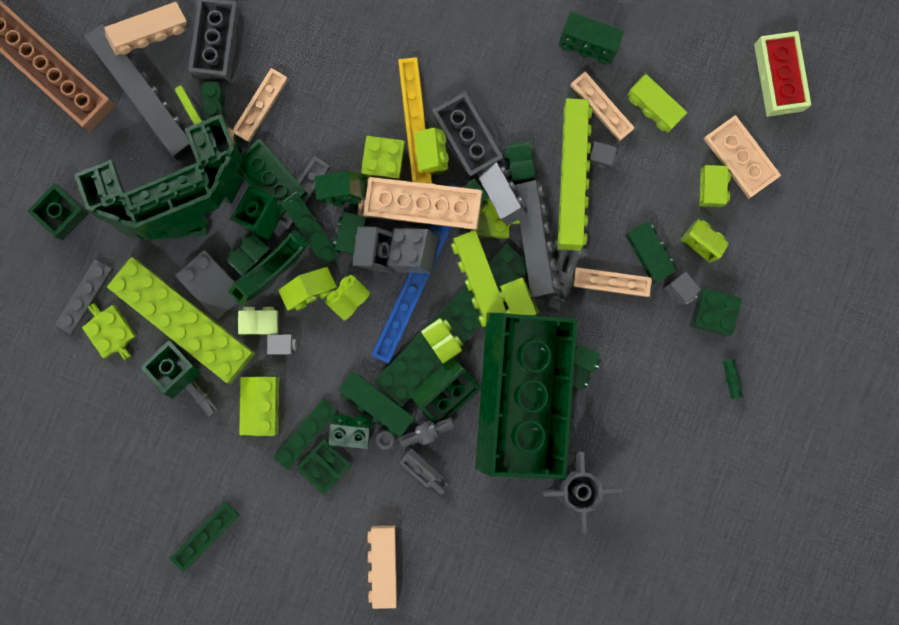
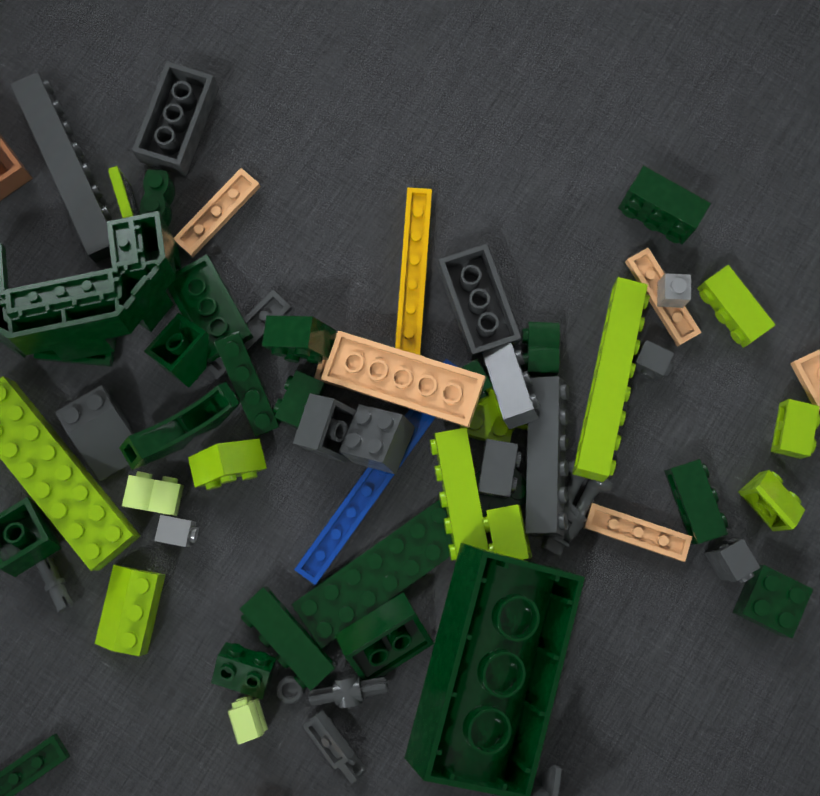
camera: 10 degrees right, 5 degrees down
light nougat brick [104,2,186,55] -> none
dark green brick [226,233,271,276] -> none
dark green plate [273,398,338,470] -> none
dark green slope [296,439,352,496] -> none
lime brick [325,275,370,321] -> none
lime brick [361,136,405,181] -> none
lime slope [414,127,449,175] -> none
lime brick [421,318,463,364] -> none
dark green brick [573,344,601,390] -> none
dark green pin [723,359,744,399] -> none
none -> yellowish green brick [228,695,268,744]
none -> dark grey brick [477,439,521,498]
none -> light grey brick [657,274,691,308]

